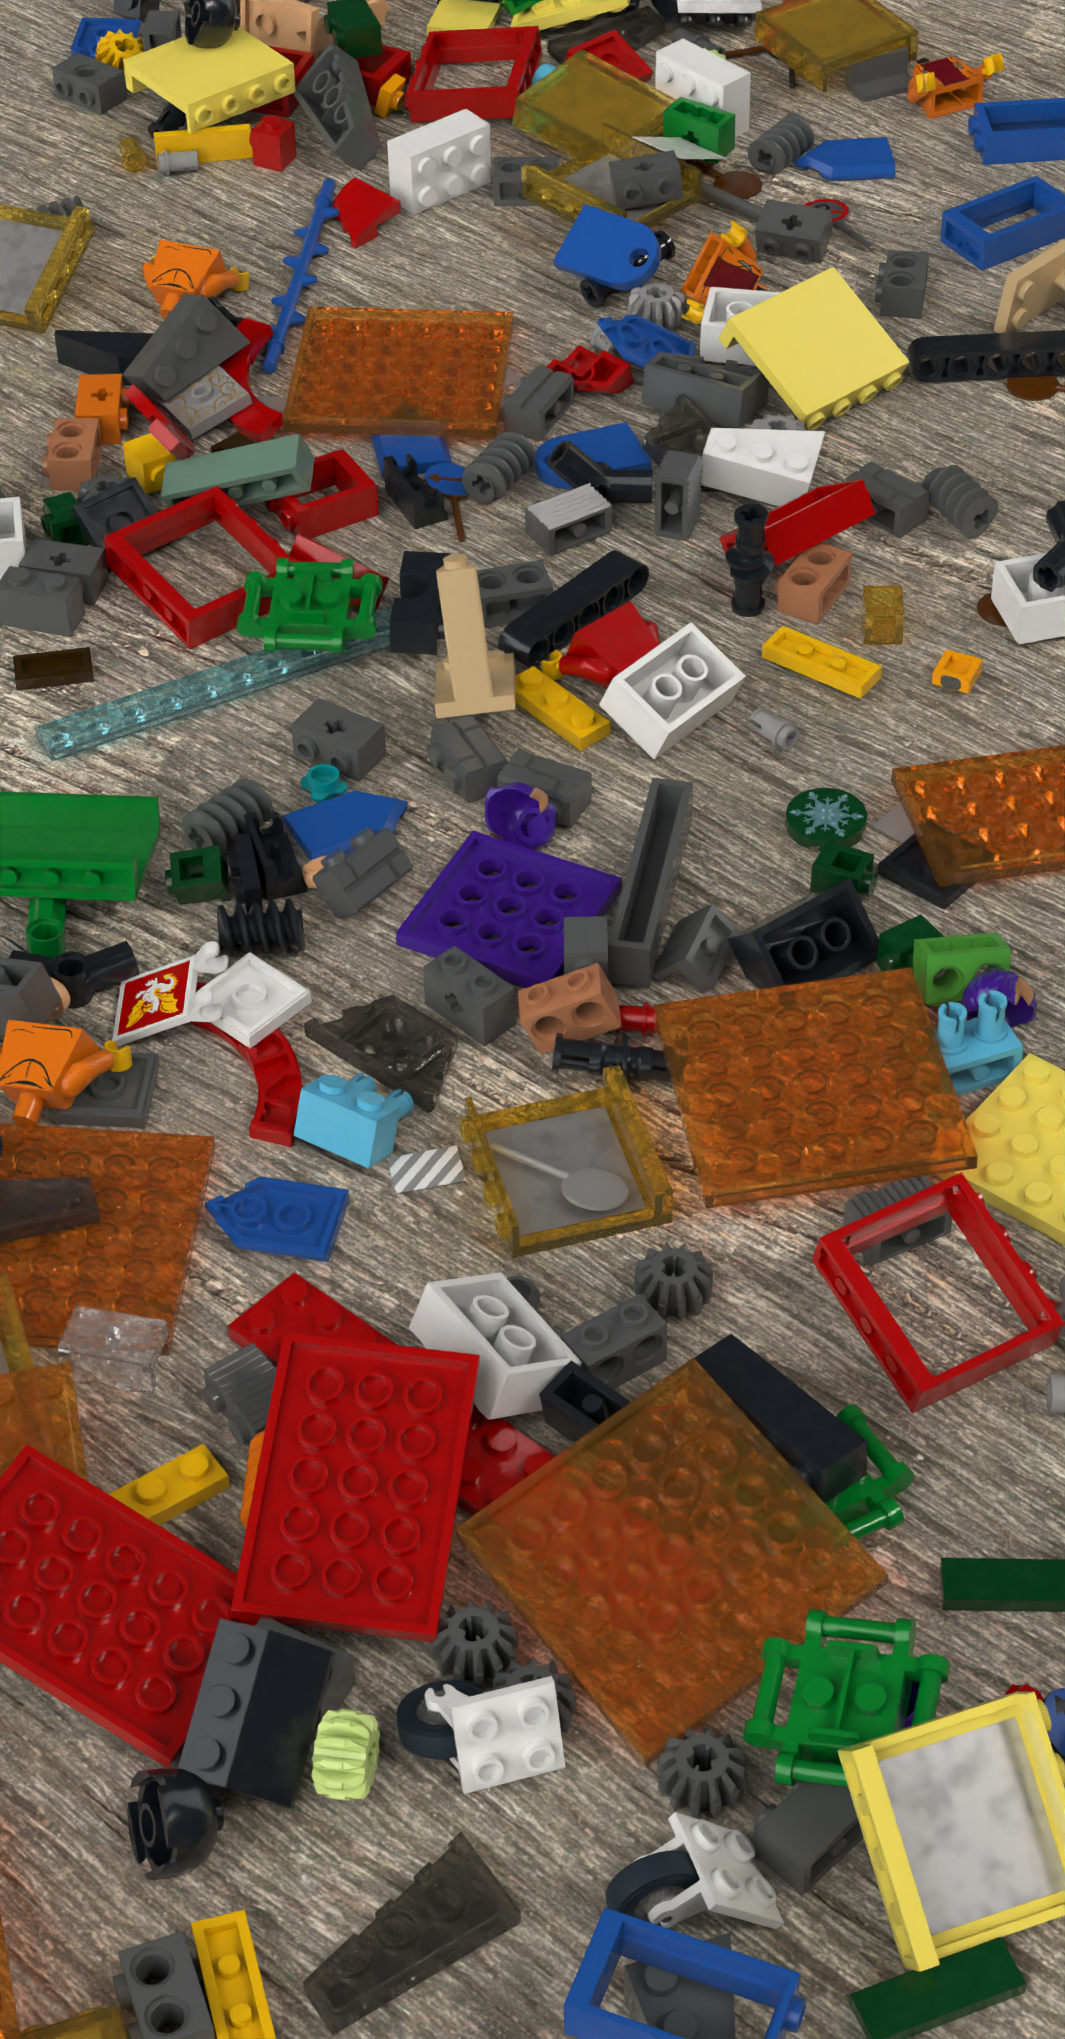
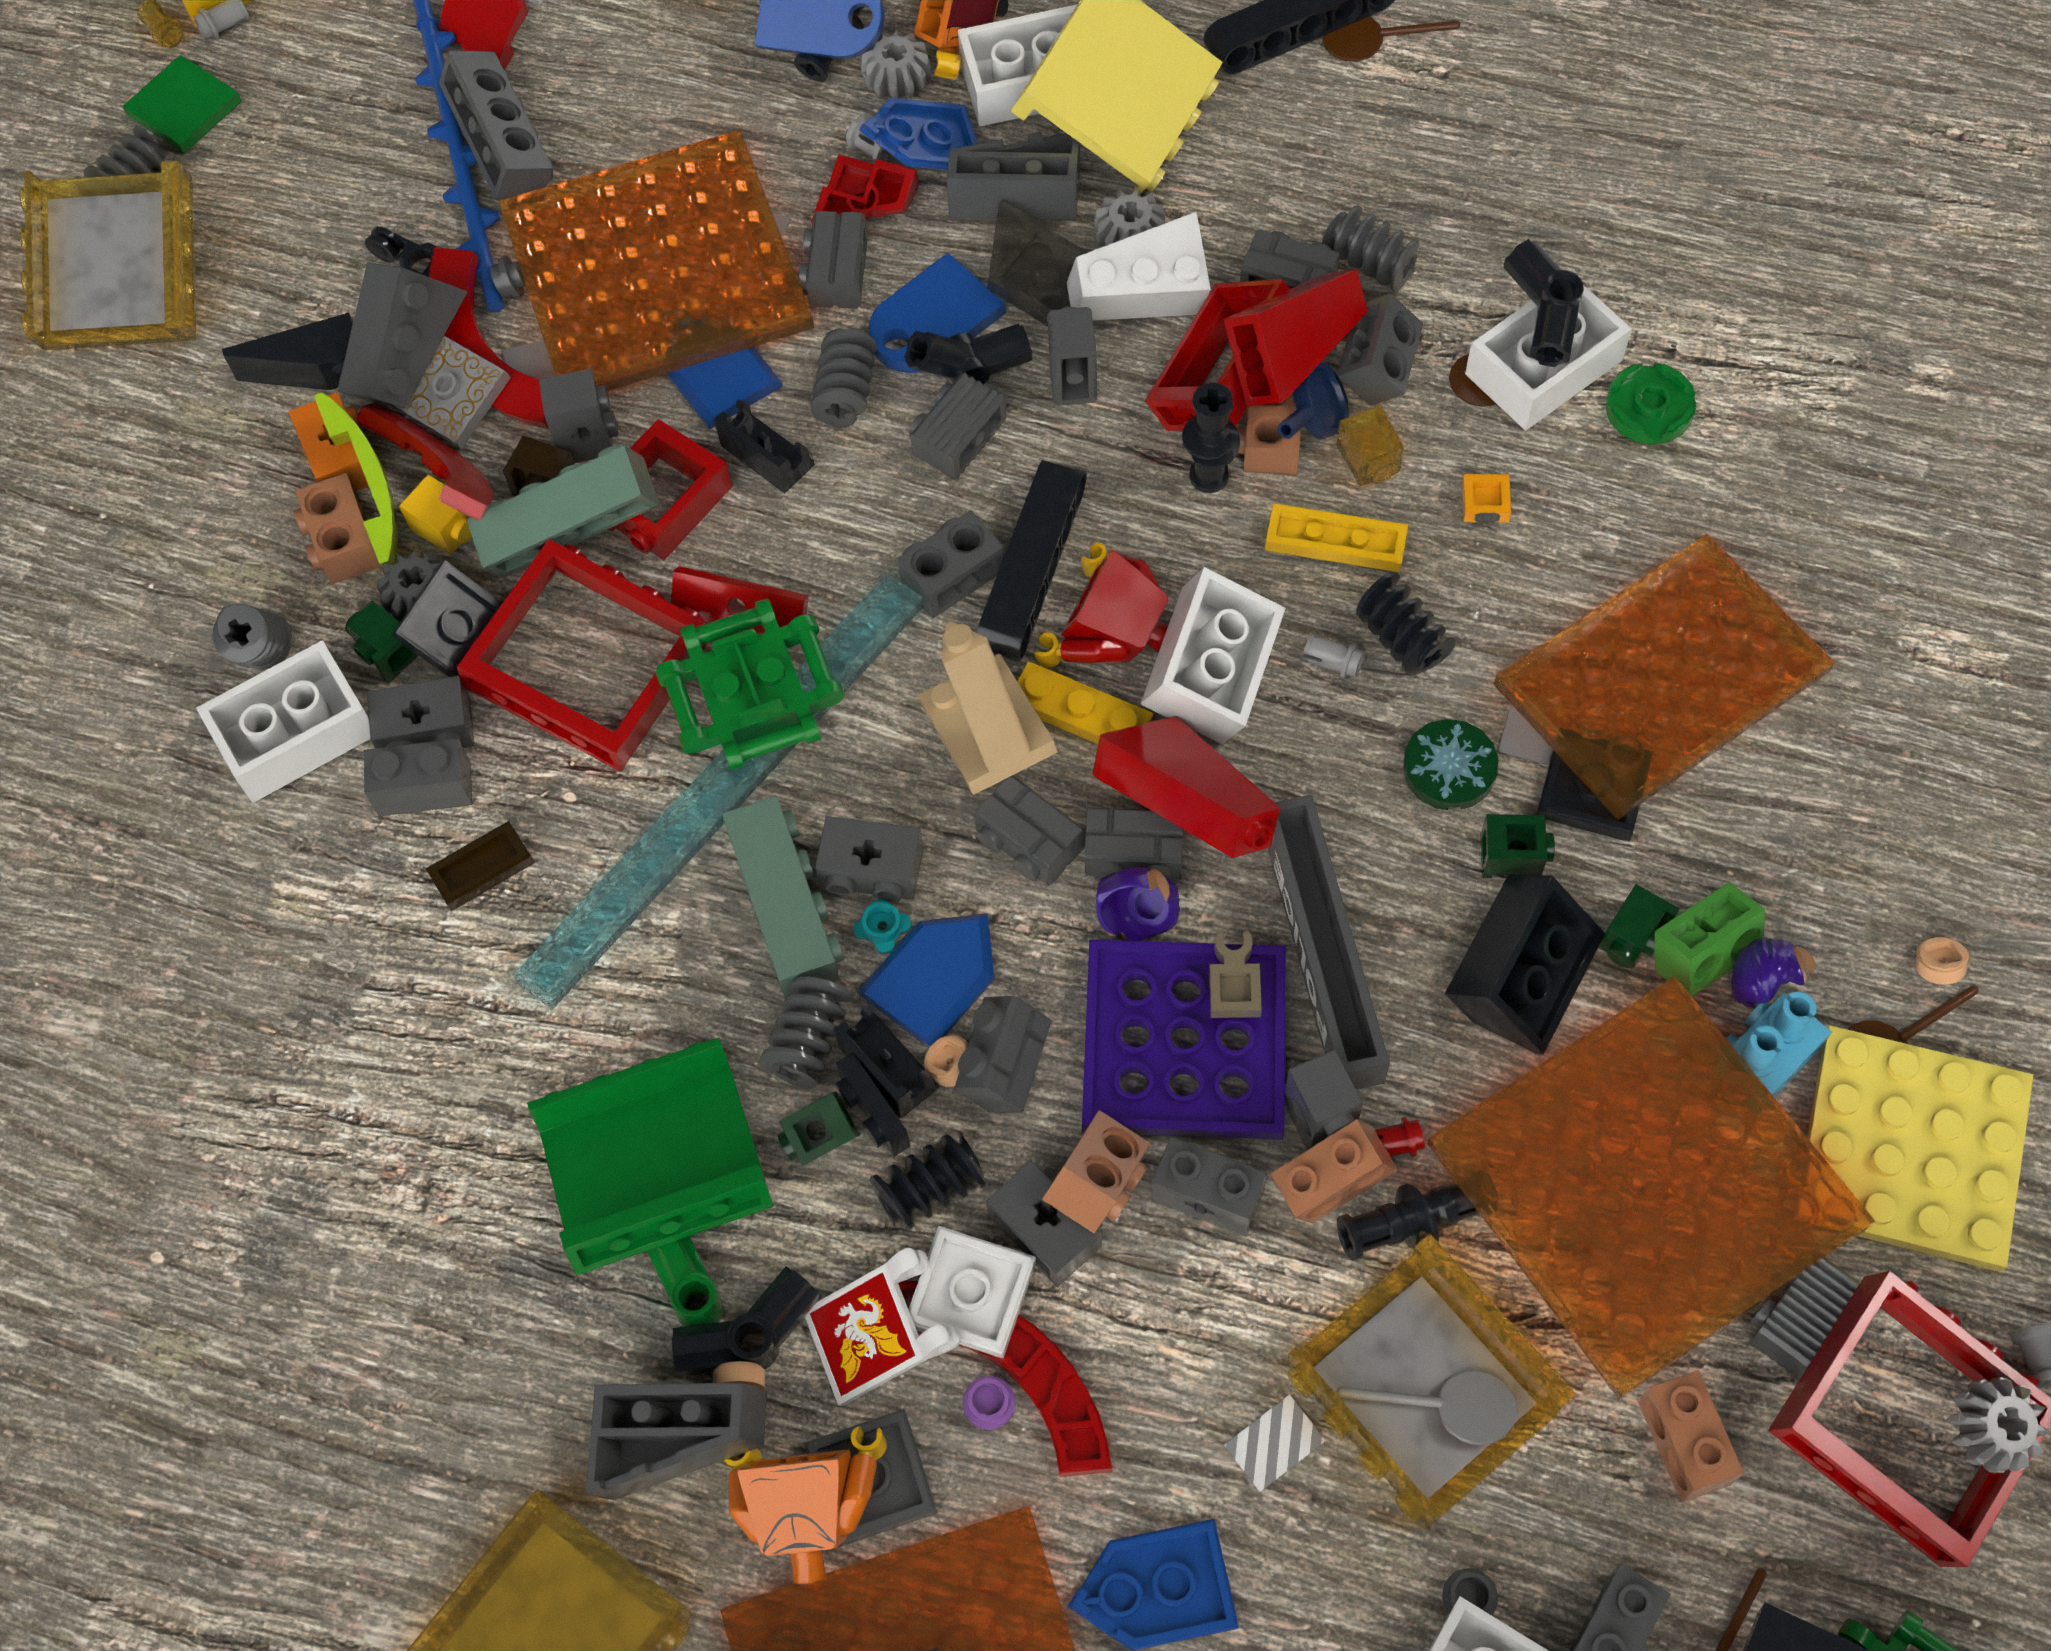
camera: 20 degrees left, 20 degrees up
orange torso [142,239,250,319] -> none
medium azure brick [294,1073,414,1168] -> none
clear smoke wing [304,995,458,1113] -> none
black arch [389,551,450,655] -> none
blue piece [424,463,469,542] -> none
dark grey gear [634,1242,713,1322] -> none
dark grey panel [653,903,740,993] -> none
none -> green tile [122,55,242,154]
none -> lime slope [314,392,398,568]
none -> dark grey brick [439,51,553,200]
none -> dark grey plate [490,256,528,299]
none -> dark grey brick [539,369,619,463]
none -> sand green brick [722,795,844,998]
none -> medium lavender plate [963,1376,1015,1430]
none -> dark grey brick [986,1160,1102,1288]
none -> nougat brick [1042,1110,1150,1233]
none -> red slope [1092,716,1280,858]
none -> dark tan plate [1209,931,1262,1018]
none -> red slope [1223,269,1368,407]
none -> dark blue piece [1277,362,1349,440]
none -> dark grey brick [1337,293,1423,405]
none -> black piece [1356,572,1456,675]
none -> nougat brick [1637,1370,1744,1503]
none -> light grey gear [1946,1377,2050,1473]

